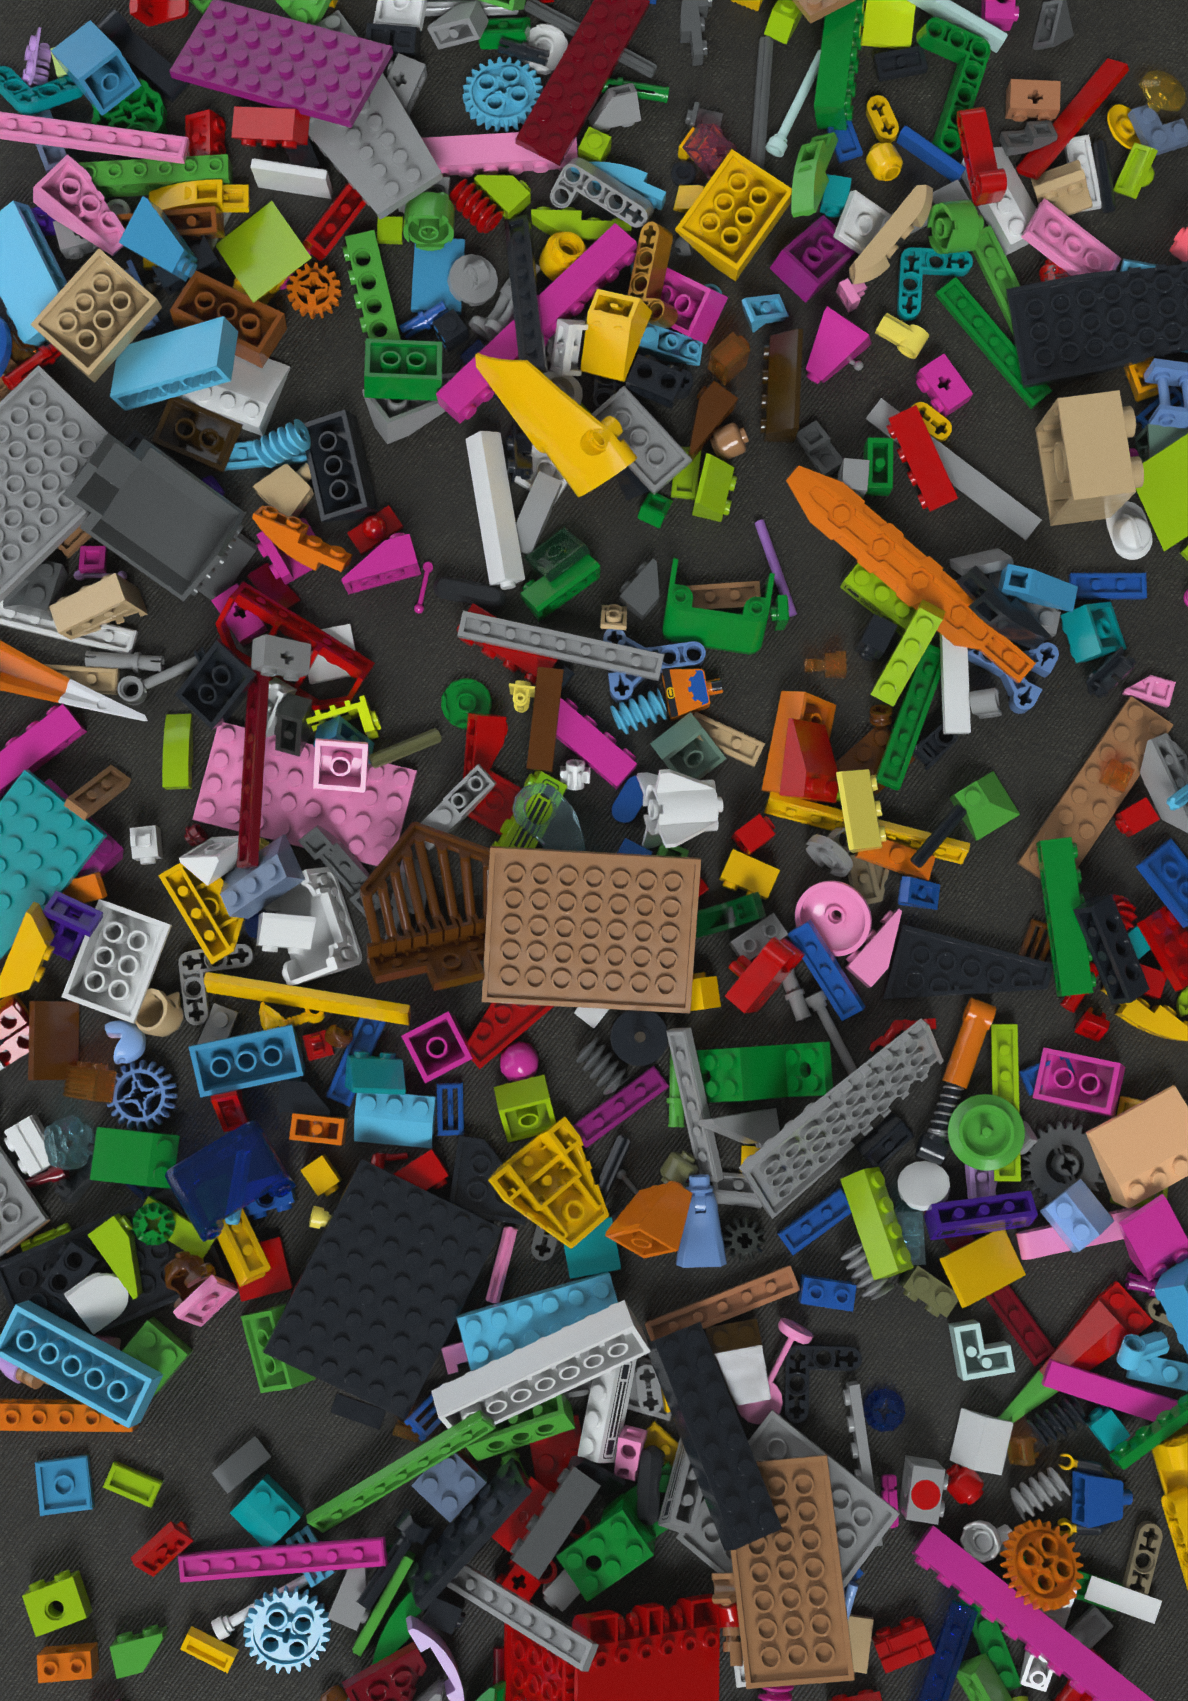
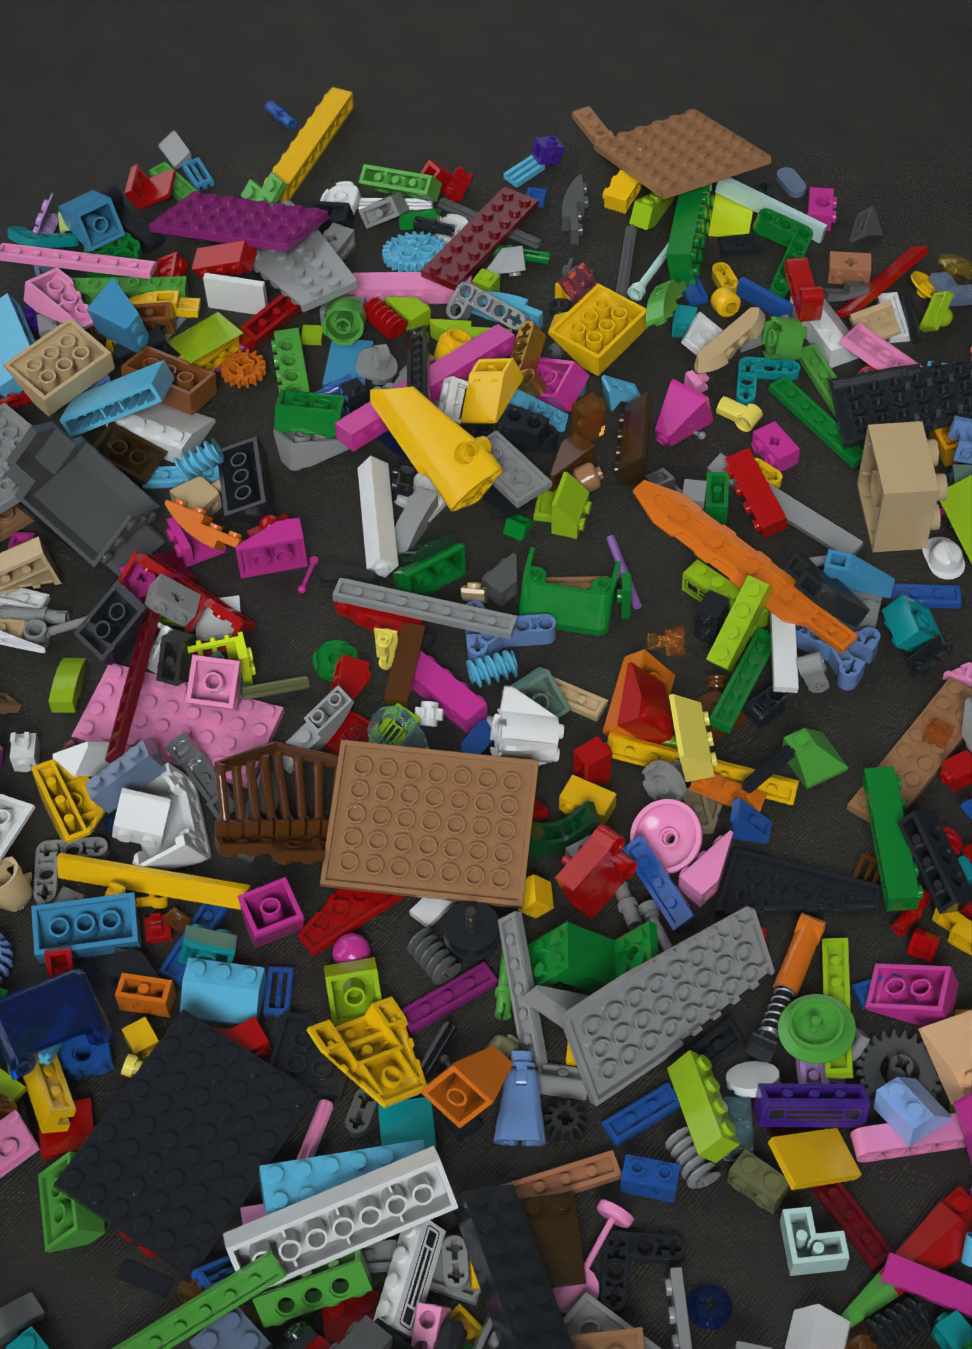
camera: 10 degrees right, 30 degrees down
torso [661,669,723,721] -> none
magenta slope [770,215,857,303] -> none

